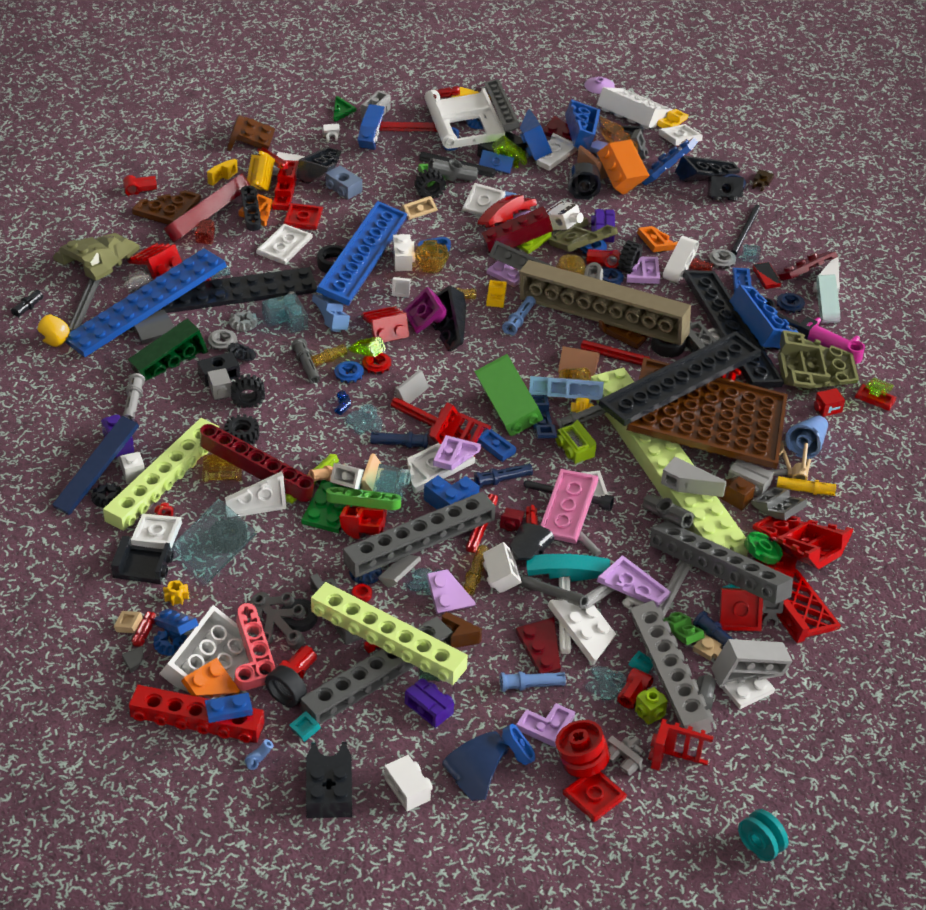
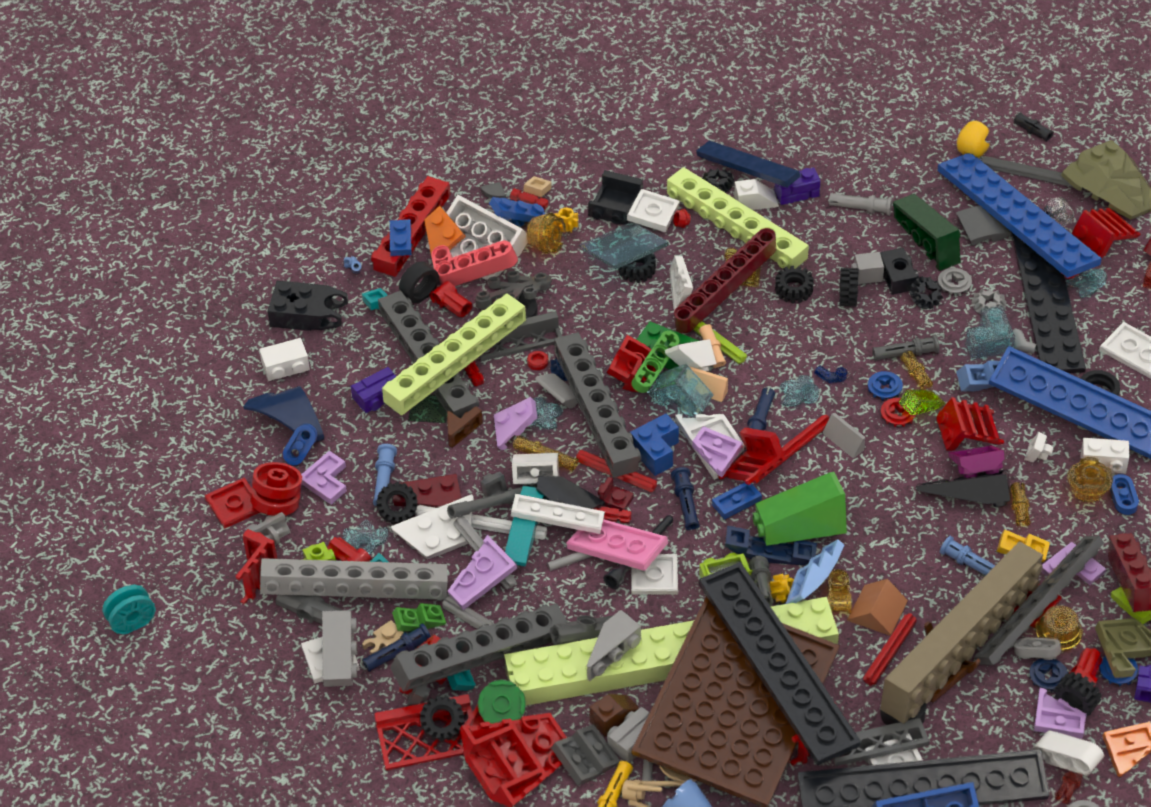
camera: 105 degrees right, 5 degrees up
none -> black tyre [377,482,417,524]
none -> black tyre [420,695,464,742]
none -> flat silver tile [480,471,508,497]
none -> white tile [511,494,605,534]
none -> clear yellow cone [527,213,566,254]

